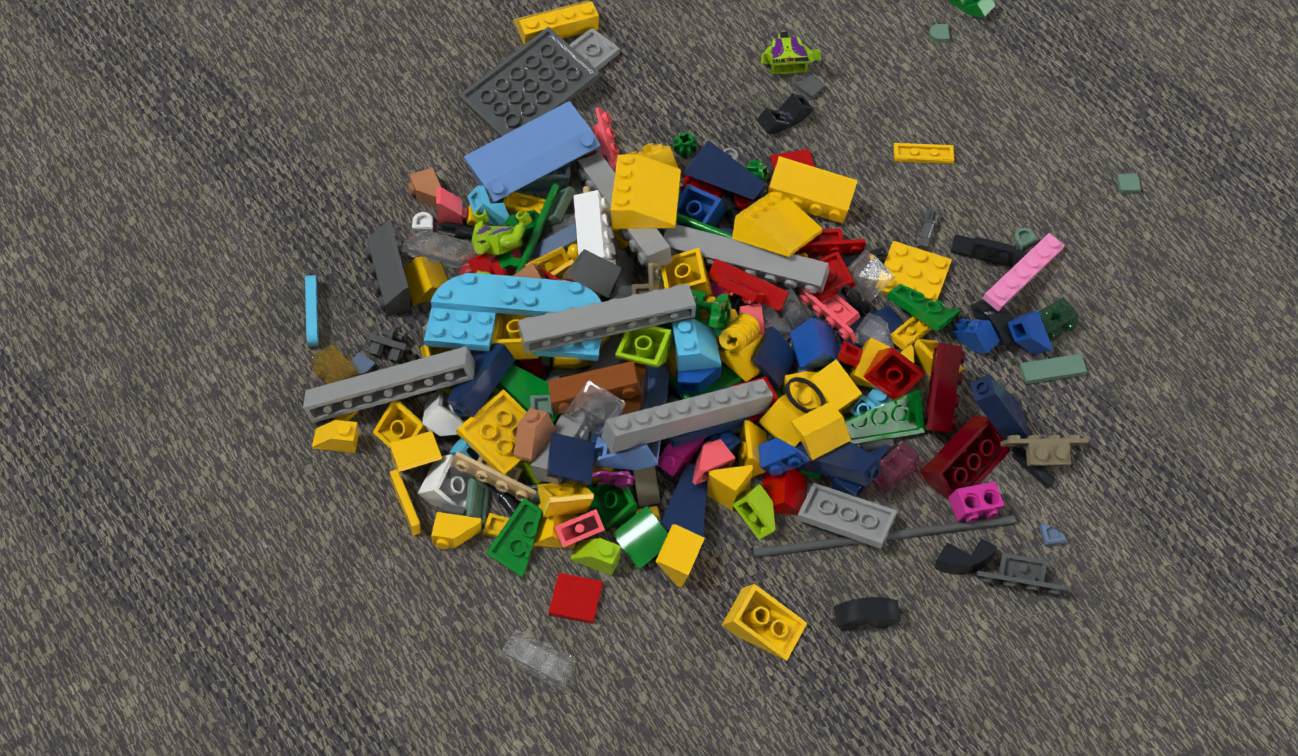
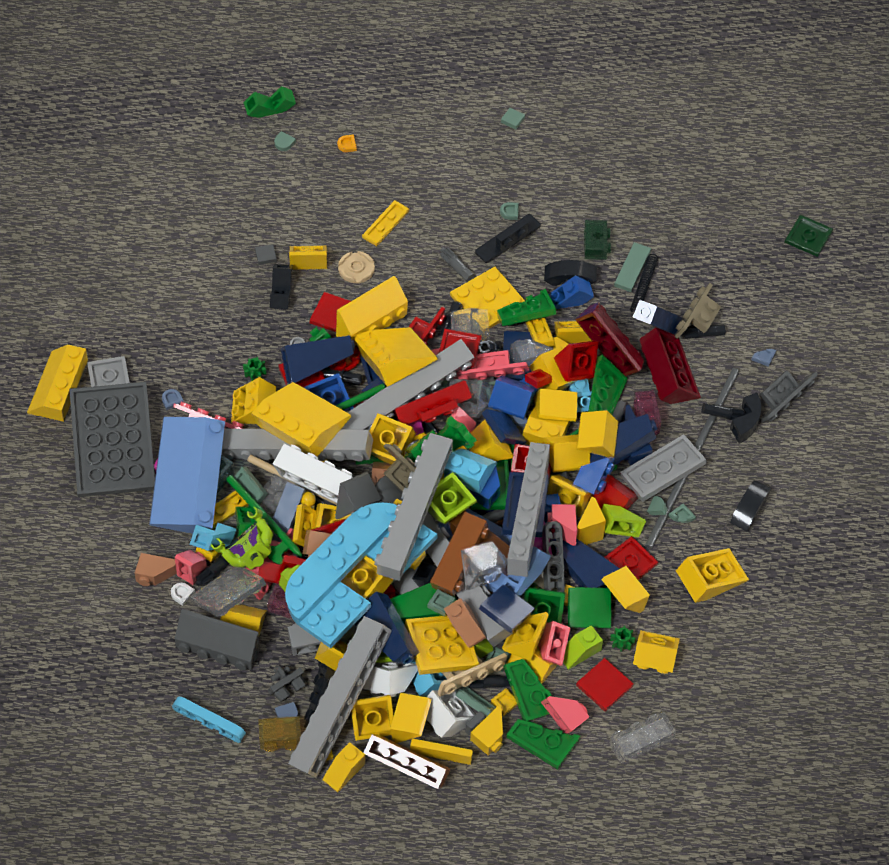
camera: 55 degrees left, 0 degrees up
magenta plate [592,470,635,487] -> none
yellow piece [719,313,760,352] -> none
lime torso [761,32,821,74] -> none
black piece [785,377,825,413] -> none
dark pink brick [948,482,1004,522] -> none
bright pink plate [982,233,1065,312] -> none
blue slope [1008,310,1053,355] -> none
none -> sand blue tile [162,389,184,410]
none -> yellow slope [289,245,327,270]
none -> light orange tile [337,134,357,152]
none -> tan tile [338,251,375,283]
none -> brick [364,734,450,789]
none -> green wing [506,719,581,770]
none -> coral slope [541,696,589,734]
none -> dark grey beam [542,521,565,593]
none -> red tile [604,536,658,580]
none -> green gear [610,626,635,652]
none -> black piece [630,254,659,312]
none -> yellow slope [633,630,680,674]
none -> sand green tile [647,496,667,515]
none -> sand green tile [668,504,696,523]
none -> black piece [701,403,746,420]
none -> dark green tile [784,215,833,257]

